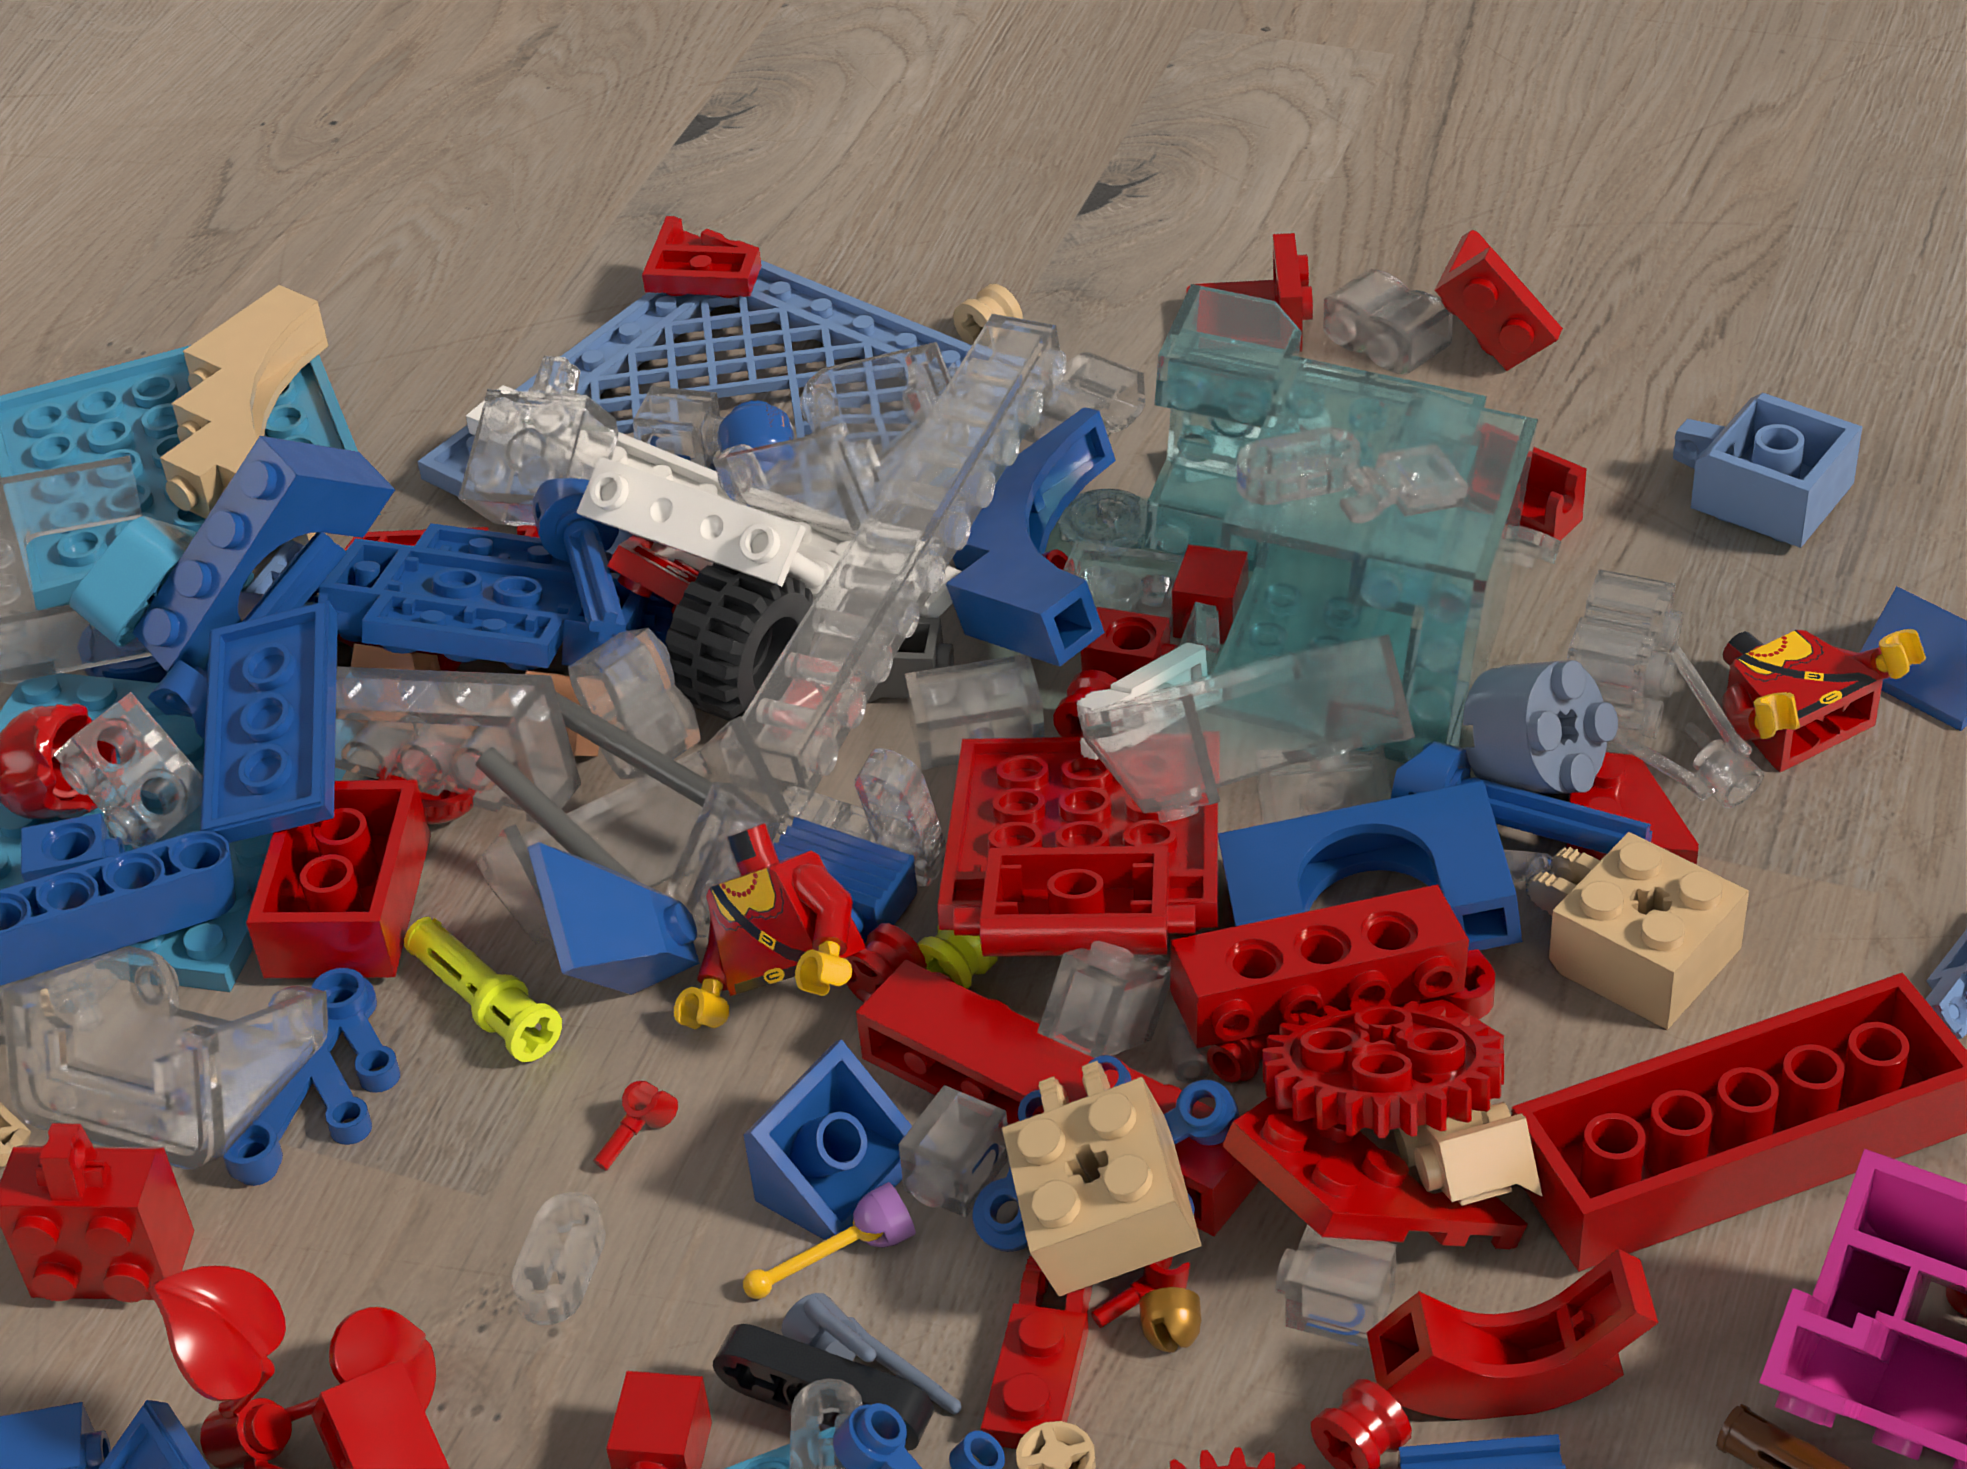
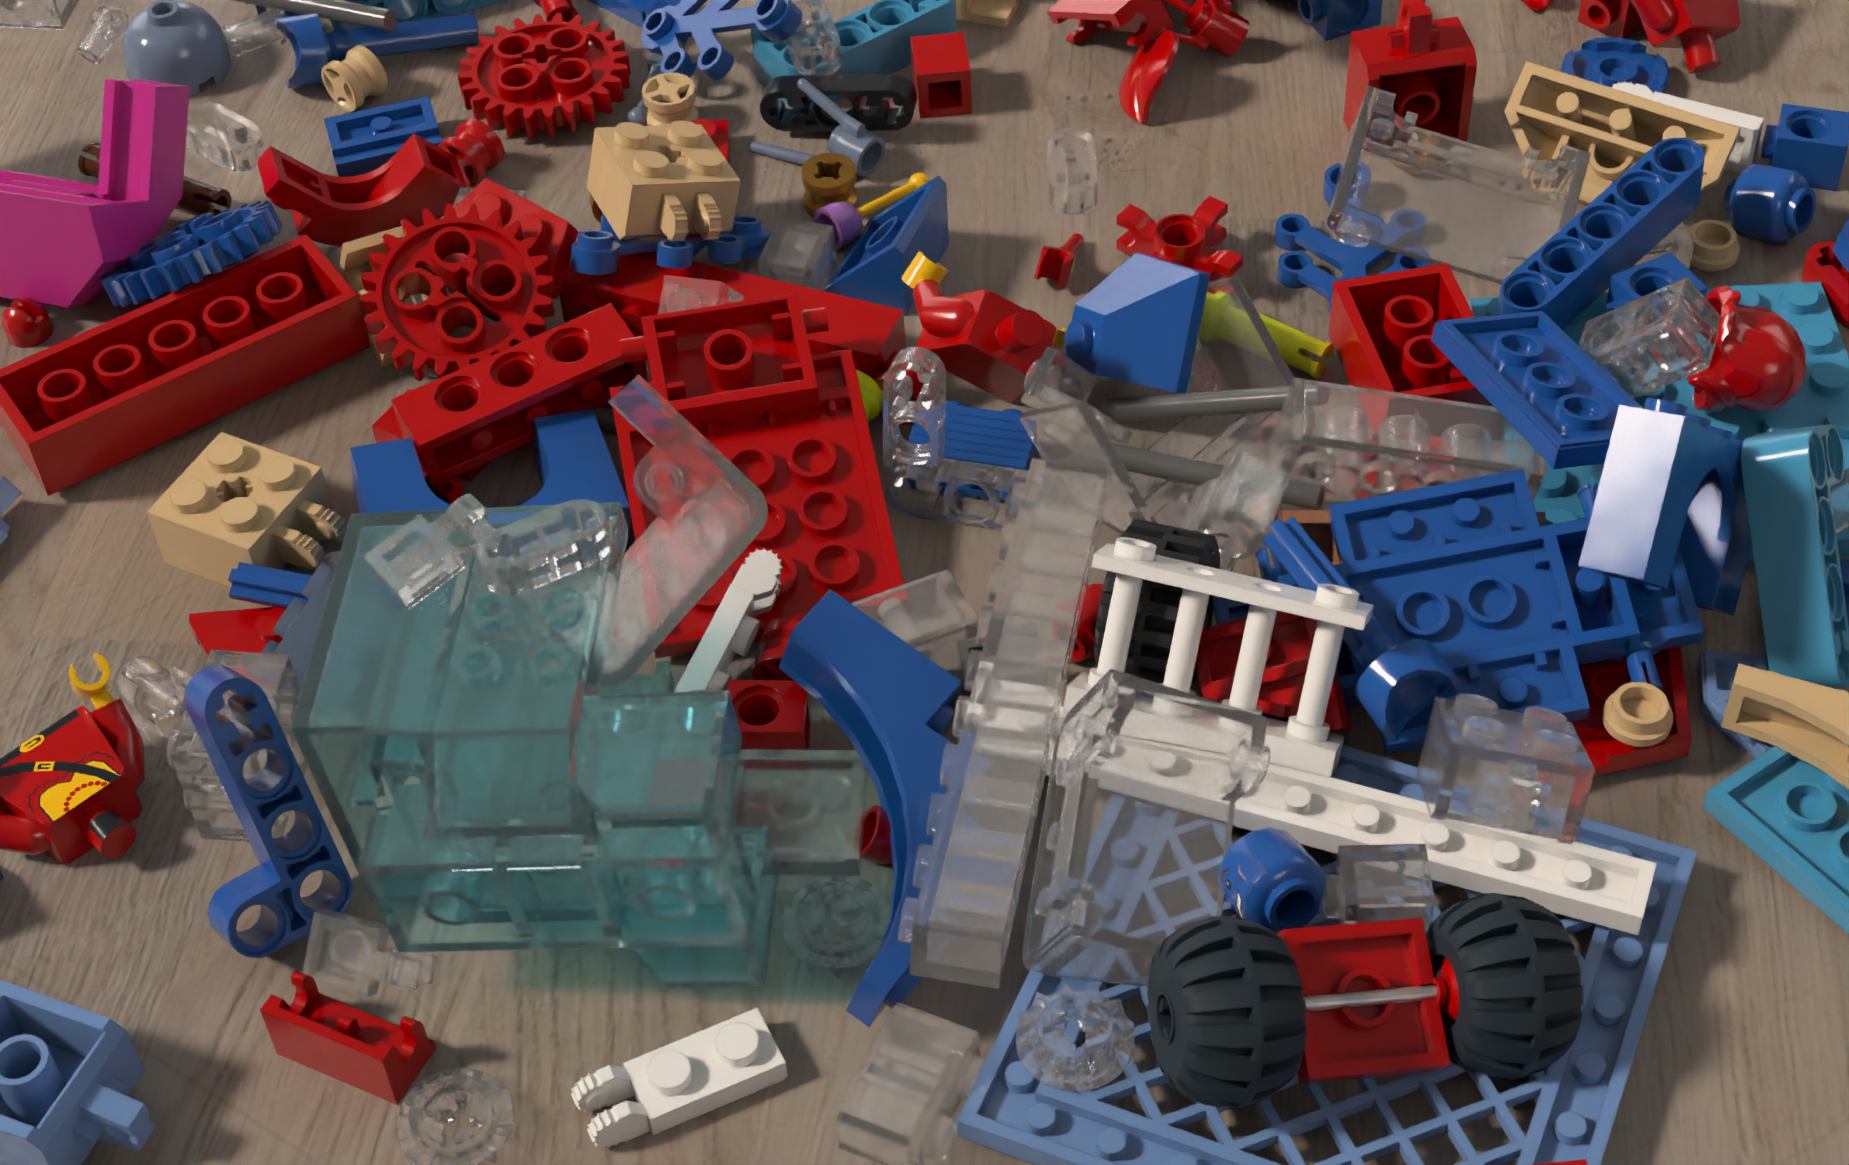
camera: 165 degrees right, 5 degrees up
none -> blue gear [100,200,283,307]
none -> blue beam [184,665,353,958]
none -> pearl gold wheel [801,153,859,218]
none -> red pin [1116,196,1243,295]
none -> black plate [1147,893,1583,1108]
none -> tan plate [1602,682,1673,747]

